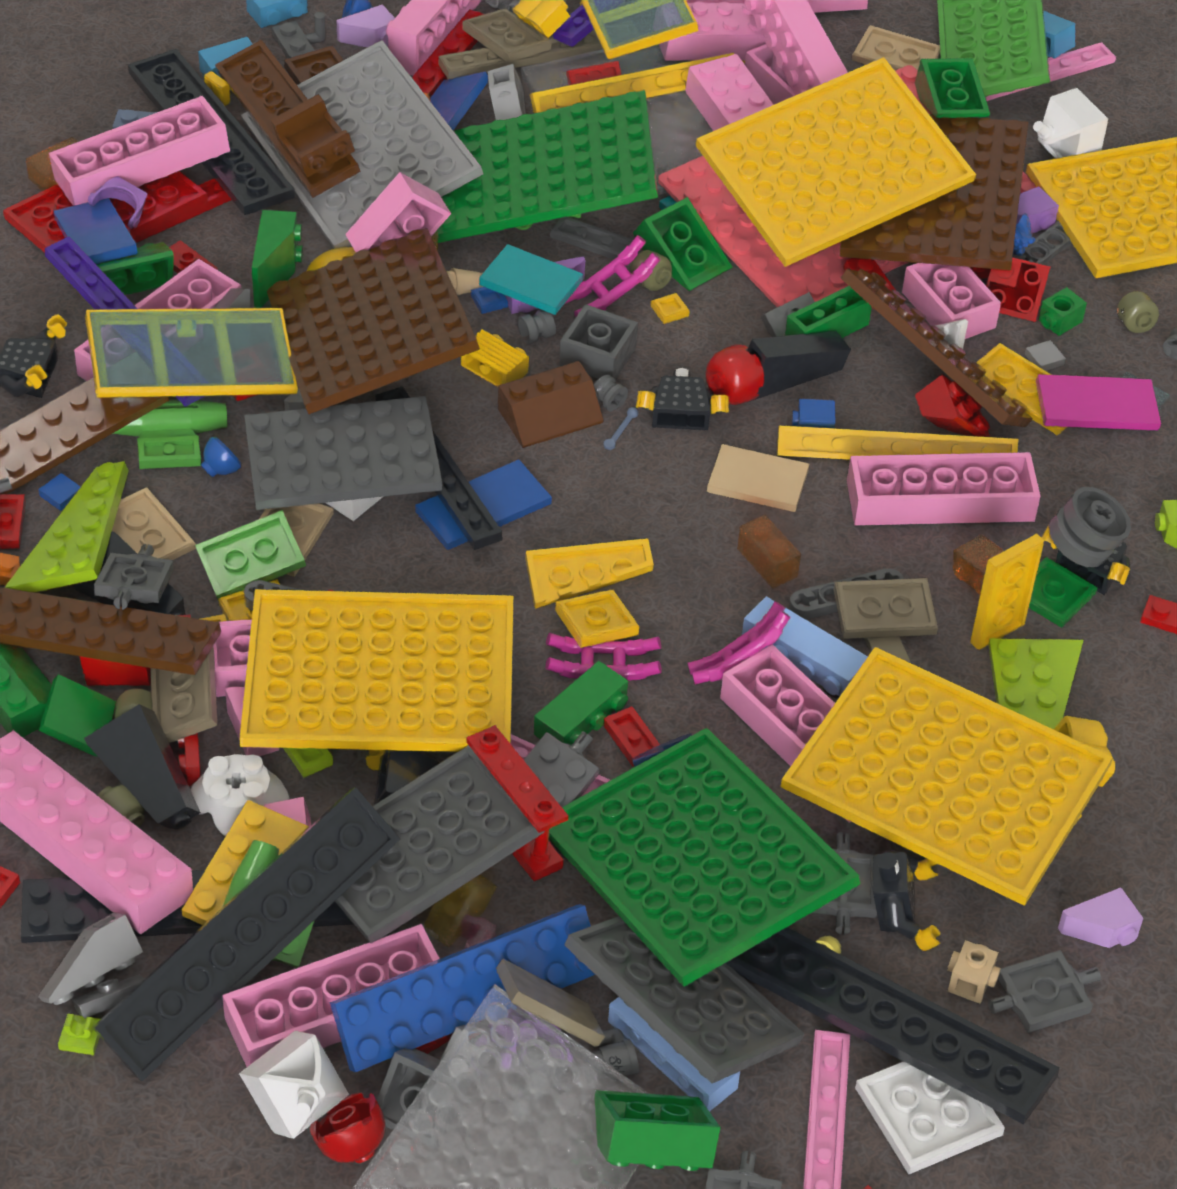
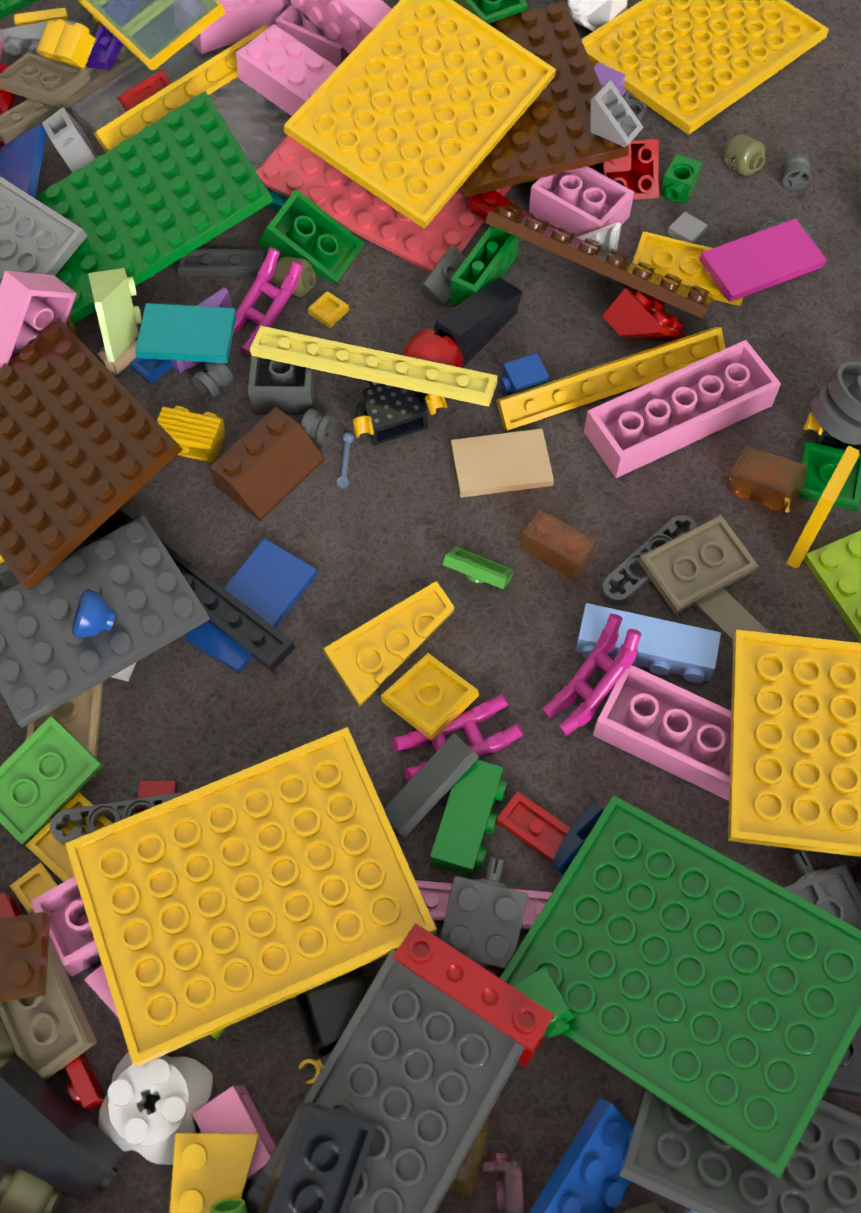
camera: 20 degrees left, 15 degrees up
none -> blue brick [71,589,116,638]
none -> yellowish green slope [88,268,142,363]
none -> light yellow tile [250,326,497,407]
none -> dark grey tile [384,732,479,837]
none -> bright green plate [442,547,514,589]
none -> green brick [512,967,575,1038]
none -> light grey slope [590,80,644,147]

